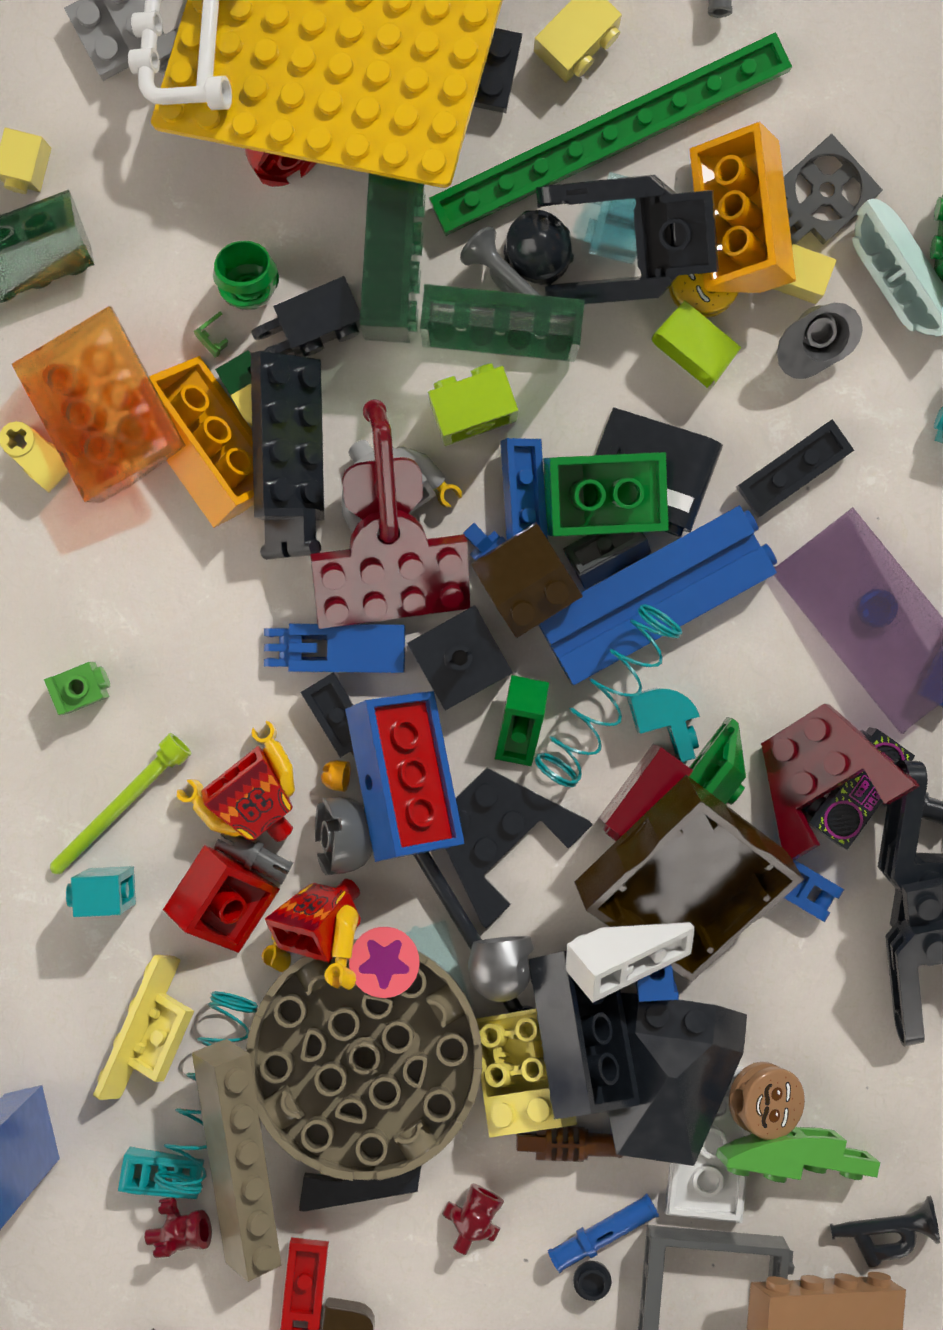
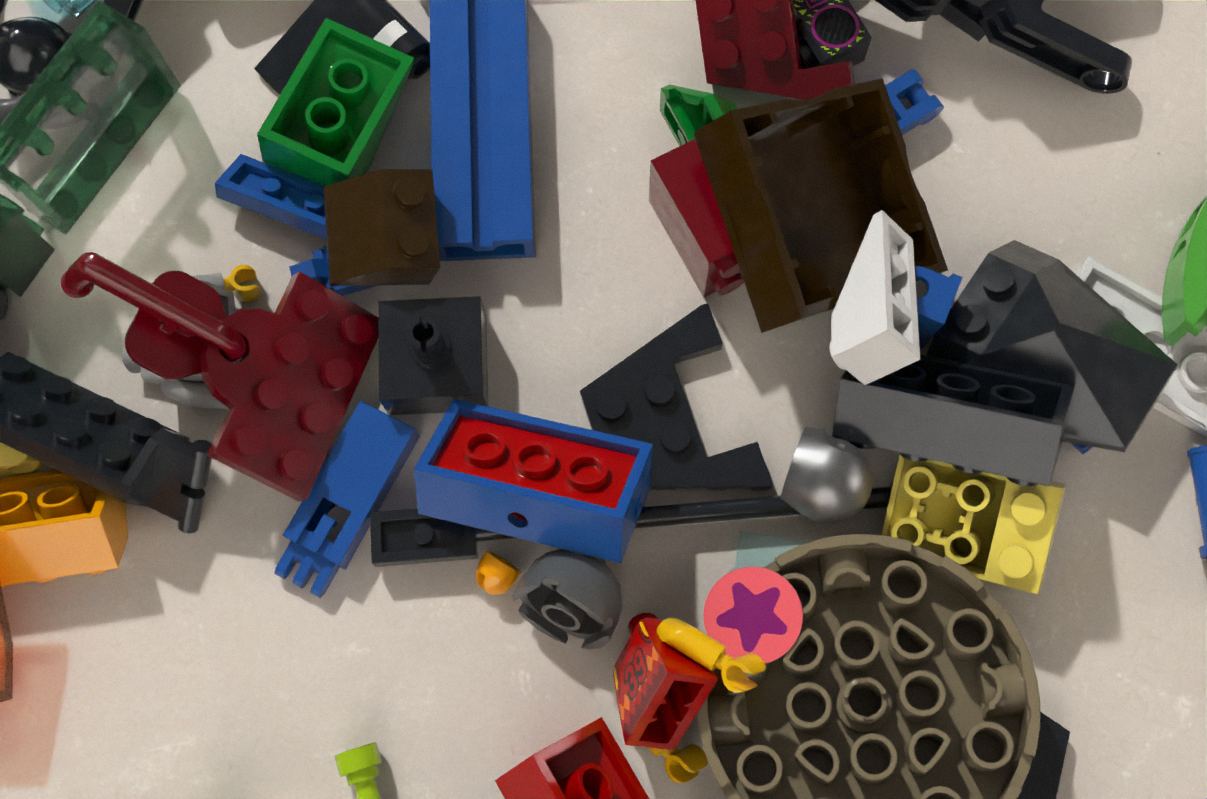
camera: 60 degrees left, 15 degrees down
torso [177,721,295,842] -> none
dark grey pin [214,833,294,885] -> none
lime brick [428,363,519,446] -> none
dark red piece [442,1183,504,1255] -> none
green slope [494,675,549,767] -> none
reddish brown hinge [516,1126,623,1162] -> none
teal piece [535,604,682,788] -> none
dark grey slope [563,532,651,589] -> none
teal brick [627,688,700,762] -> none
medium nougat head [729,1062,805,1140] -> none

